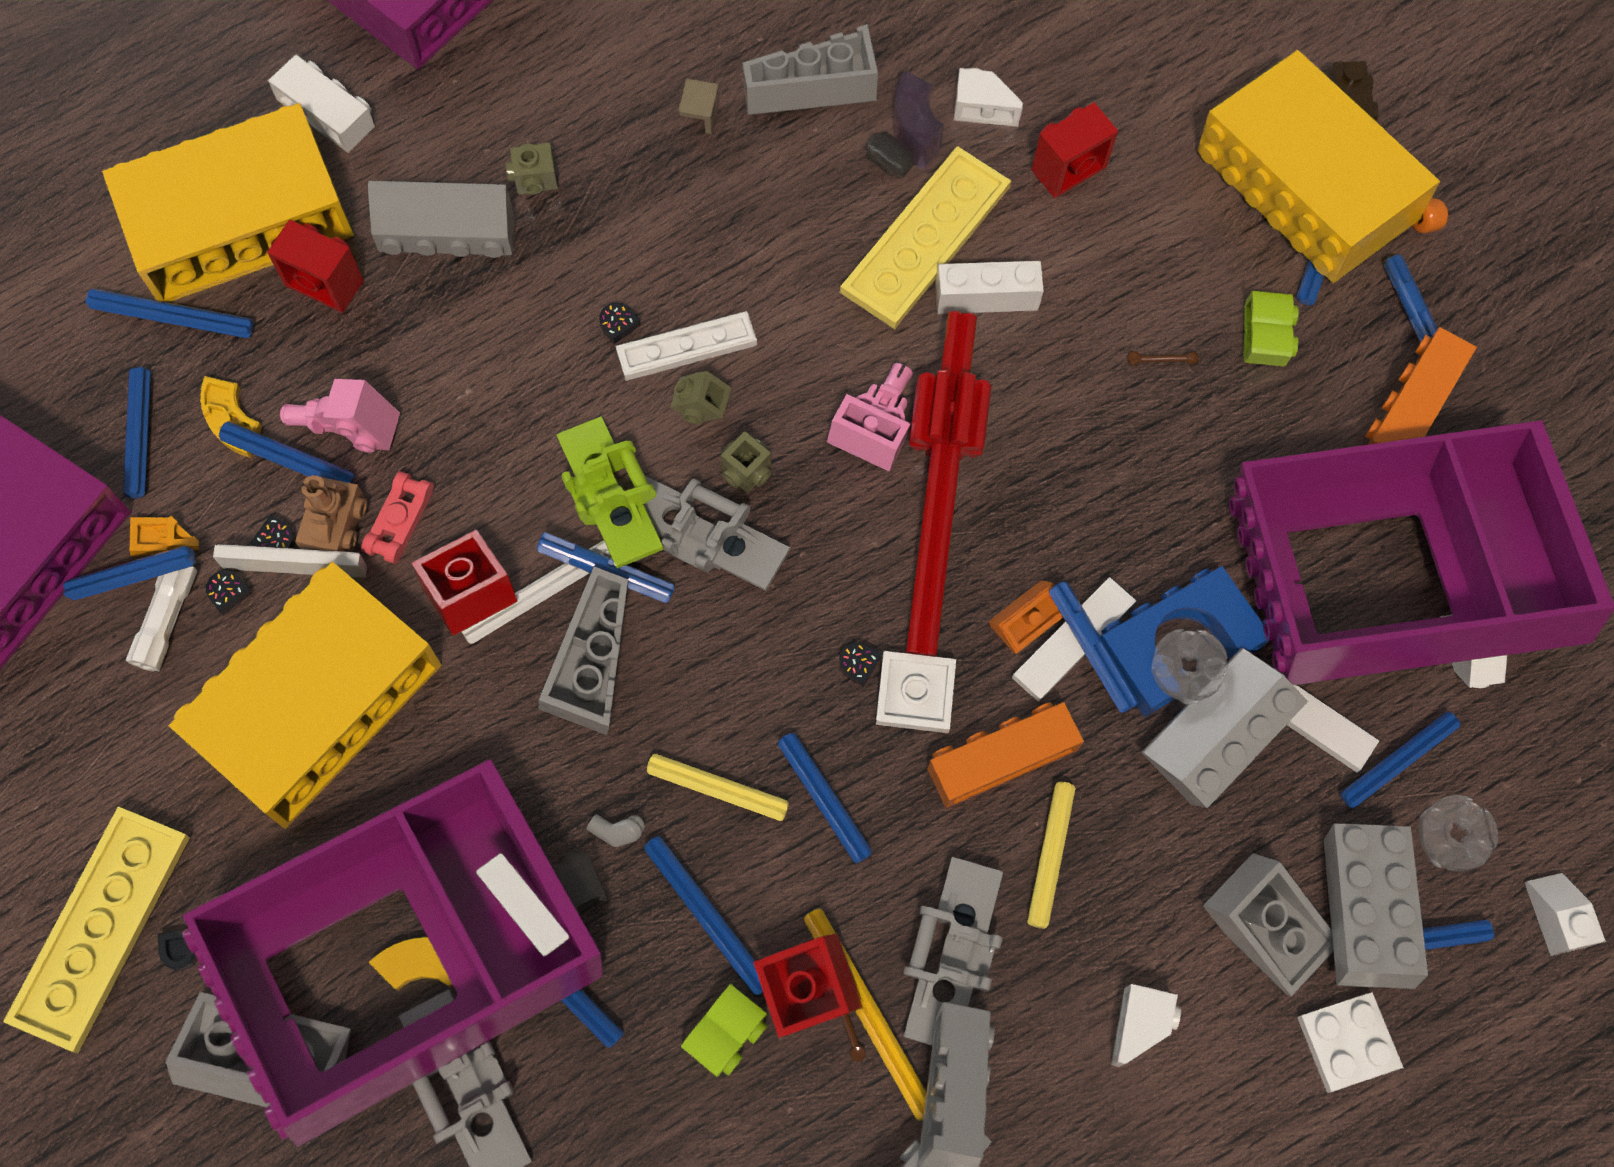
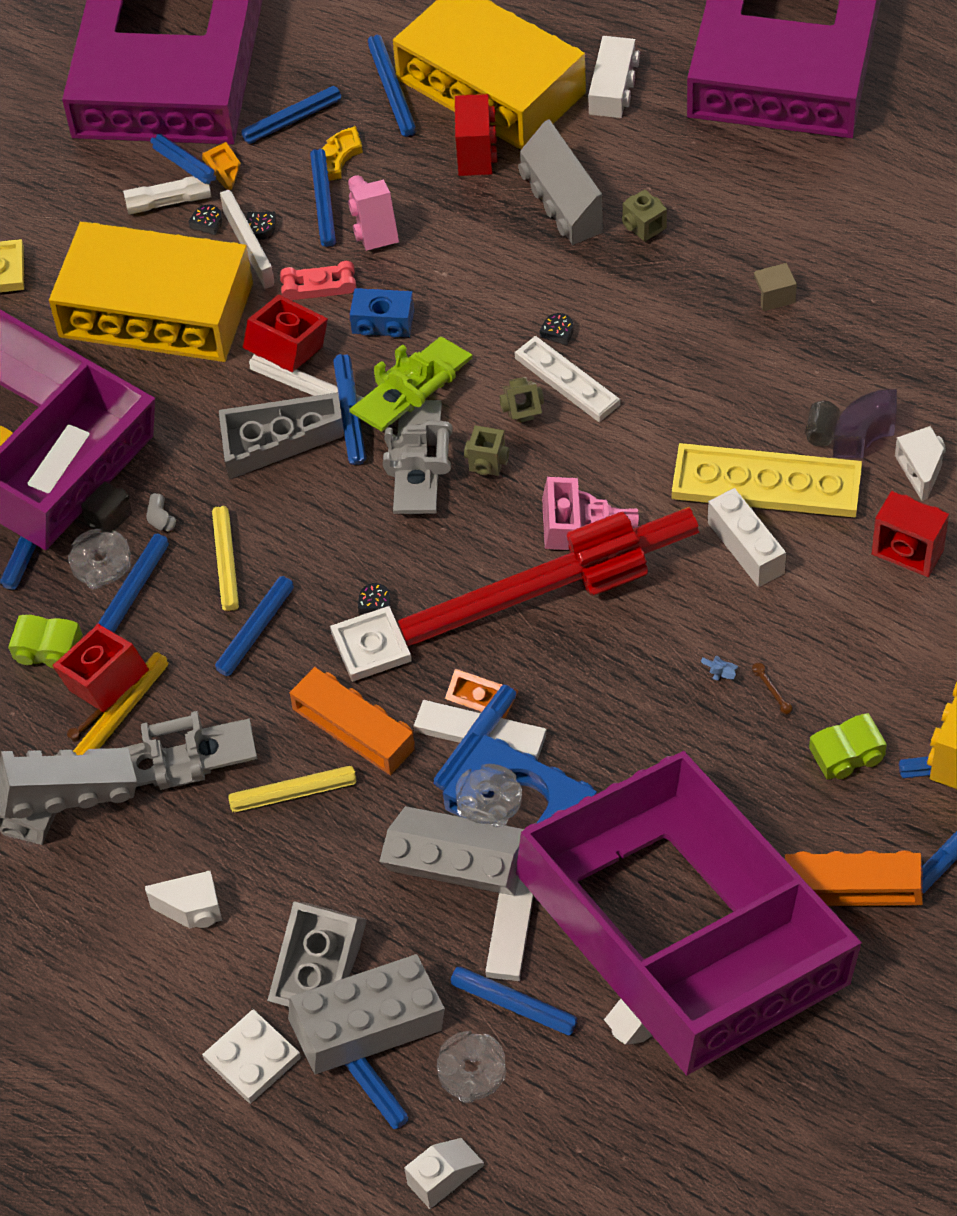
camera: 70 degrees right, 15 degrees down
medium nougat brick [295,475,367,552] -> none
light grey wedge [743,24,878,115] -> none
none -> clear plate [68,529,131,589]
none -> blue brick [350,288,414,337]
none -> medium blue plant [701,656,738,680]

